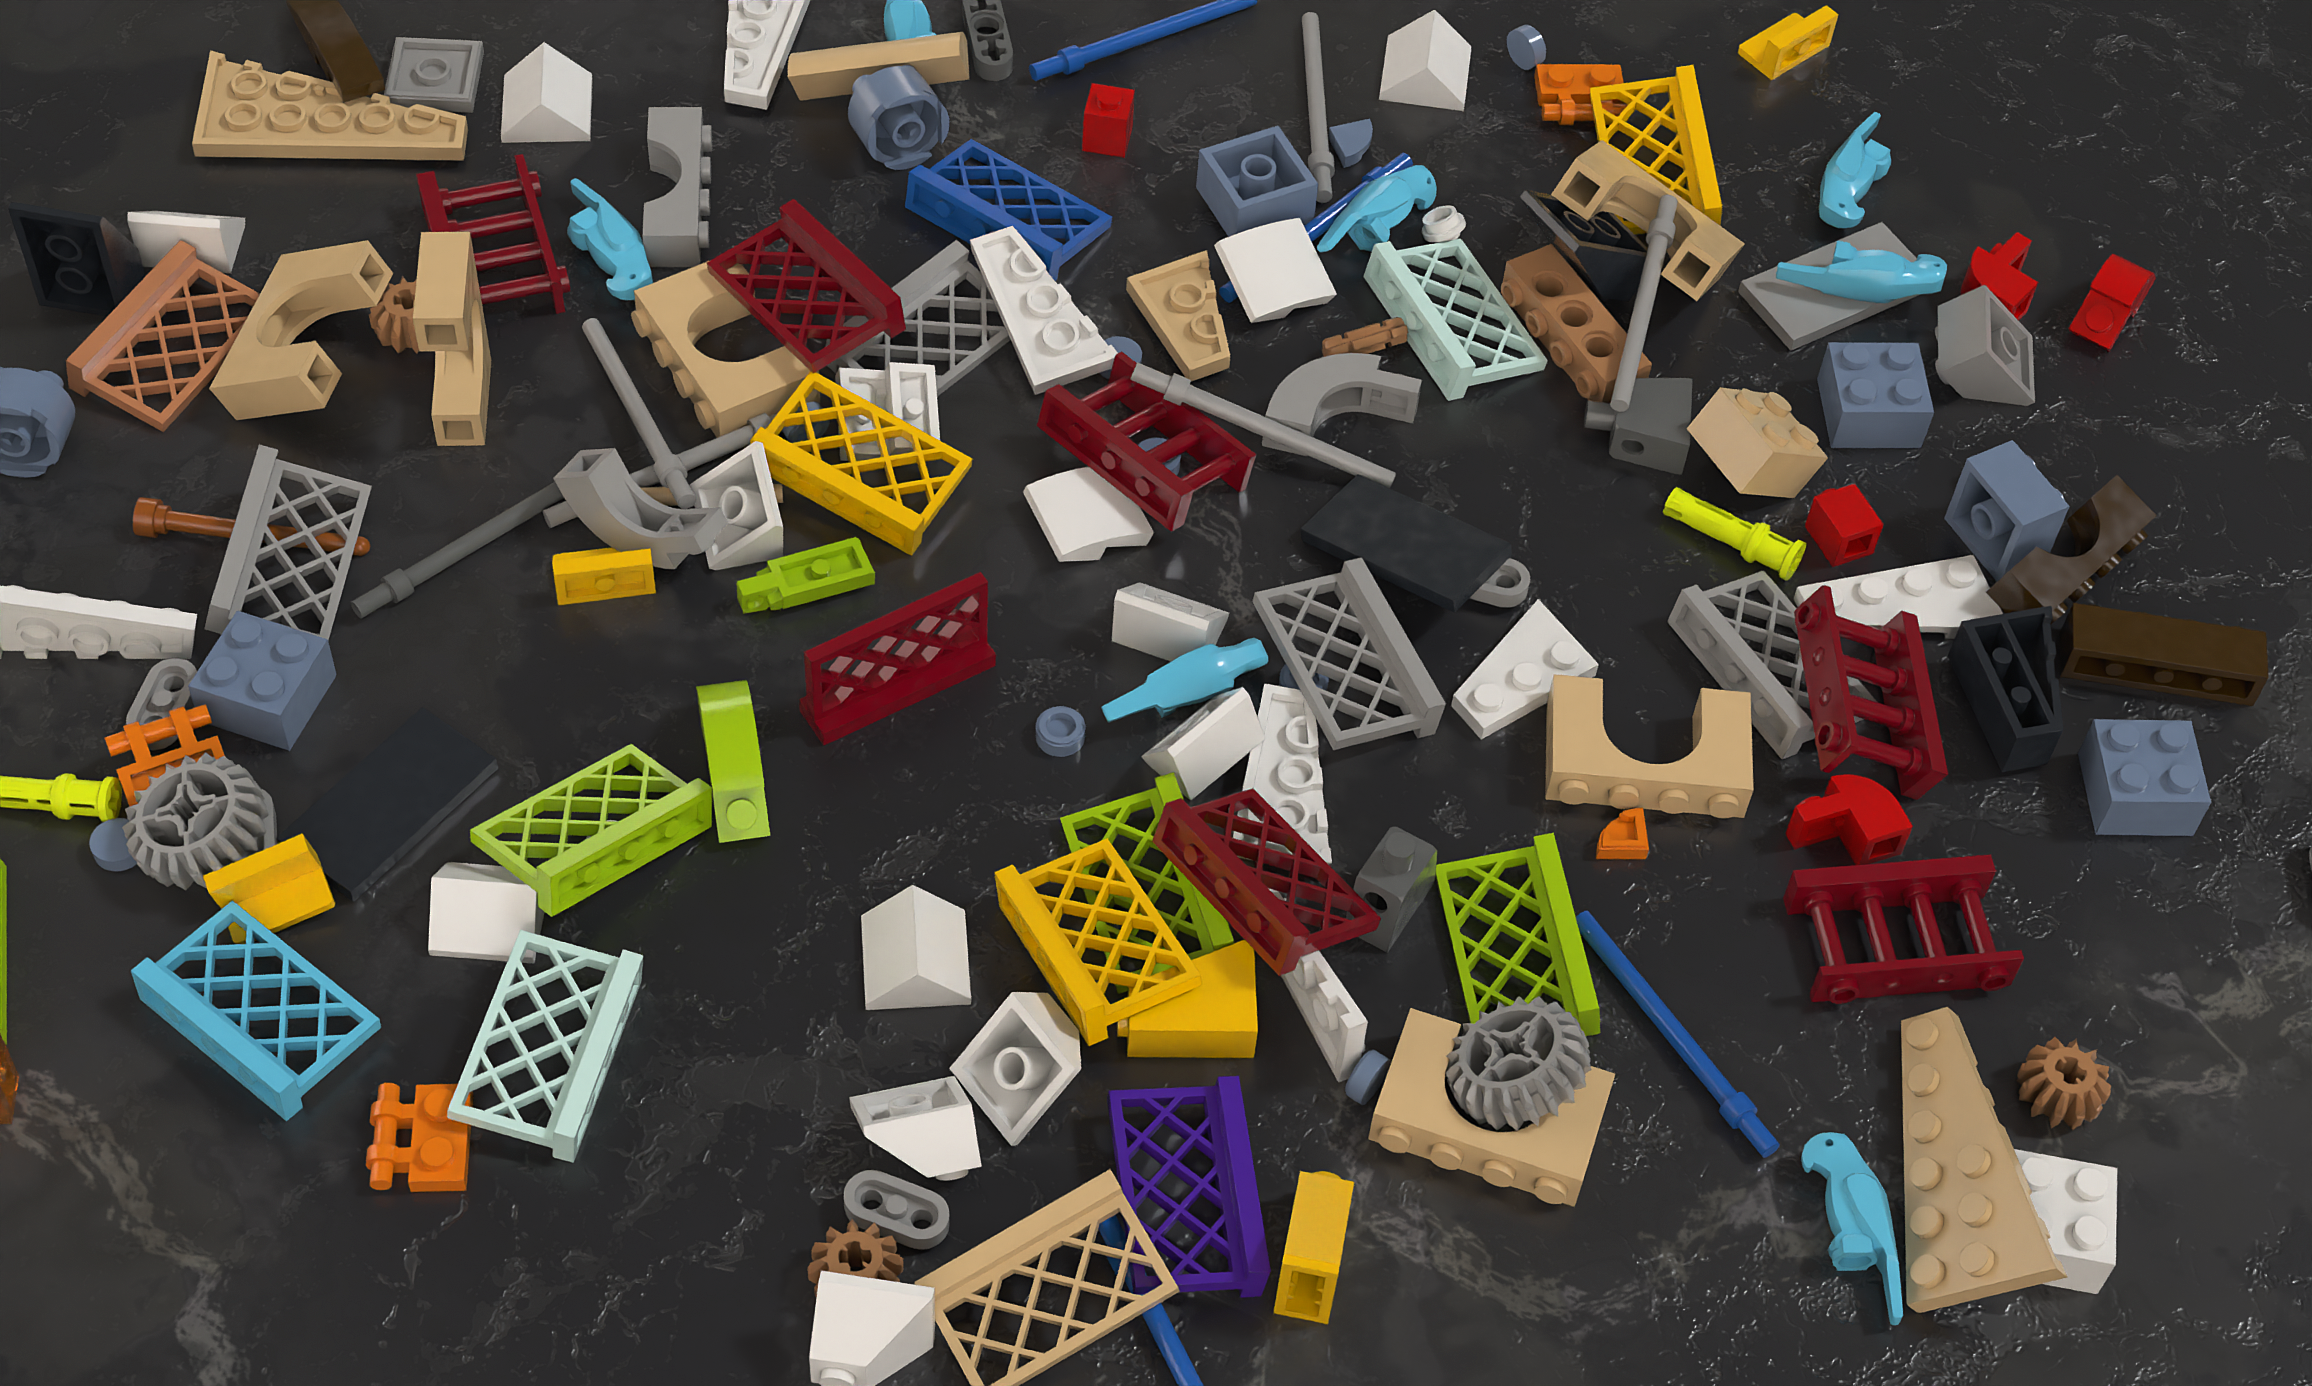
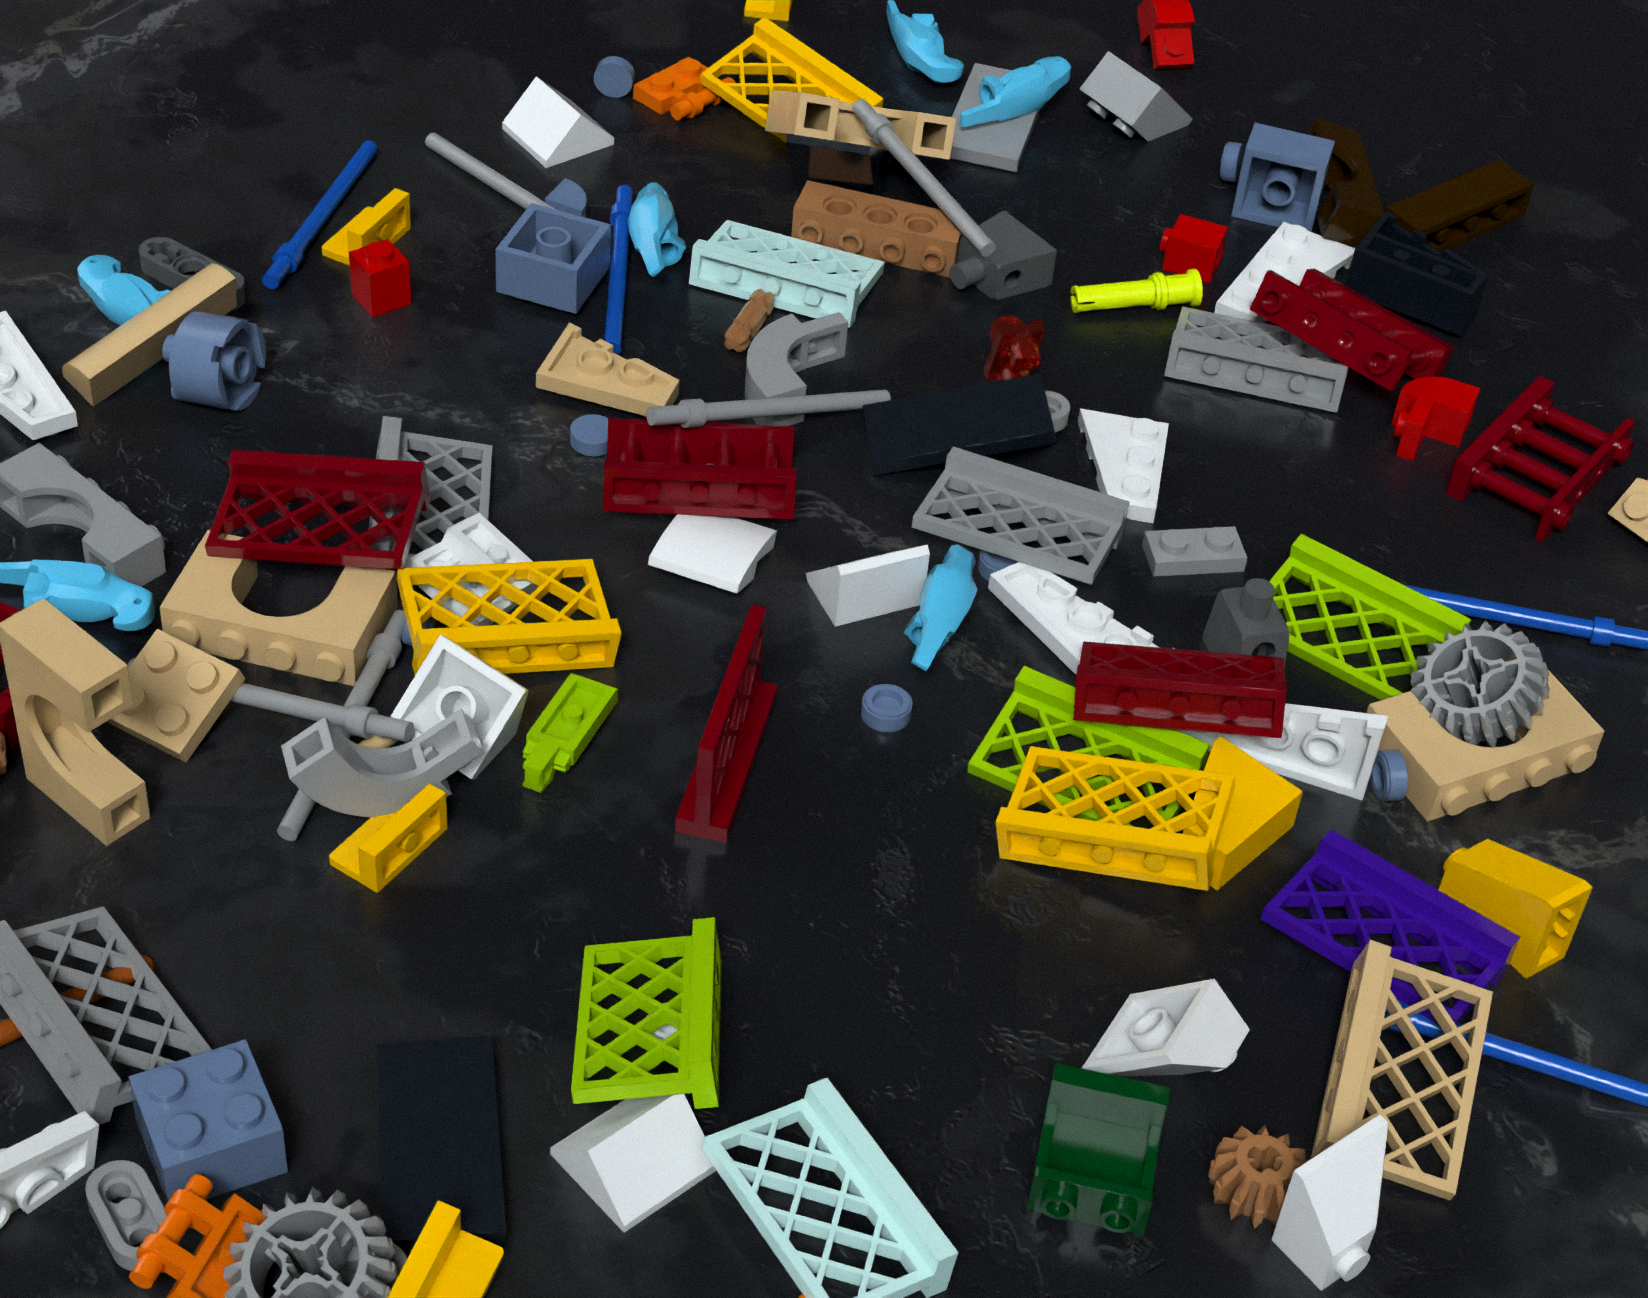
camera: 45 degrees left, 10 degrees down
dark grey bar [351,482,564,619] -> none
lime arch [696,680,770,843] -> none
light grey plate [844,1170,949,1249] -> none
white slope [861,885,971,1010] -> none
blue fence [905,139,1112,281] -> none
white slope [949,992,1081,1146] -> none
white wing [970,226,1118,395] -> none
white slope [1141,687,1266,800] -> none
white slope [1214,218,1337,323] -> none
white plate [1422,205,1466,243] -> none
tan arch [1545,674,1754,818] -> none
orange tile [1596,808,1649,859] -> none
tan brick [1687,387,1828,498] -> none
sand blue brick [1817,342,1934,448] -> none
red brick [1961,232,2038,321] -> none
sand blue brick [2078,719,2211,836] -> none
none -> tan plate [106,629,246,763]
none -> yellow panel [321,188,411,266]
none -> clear red hips [983,315,1045,380]
none -> dark green panel [1026,1063,1170,1236]
none -> light grey plate [1142,526,1247,577]

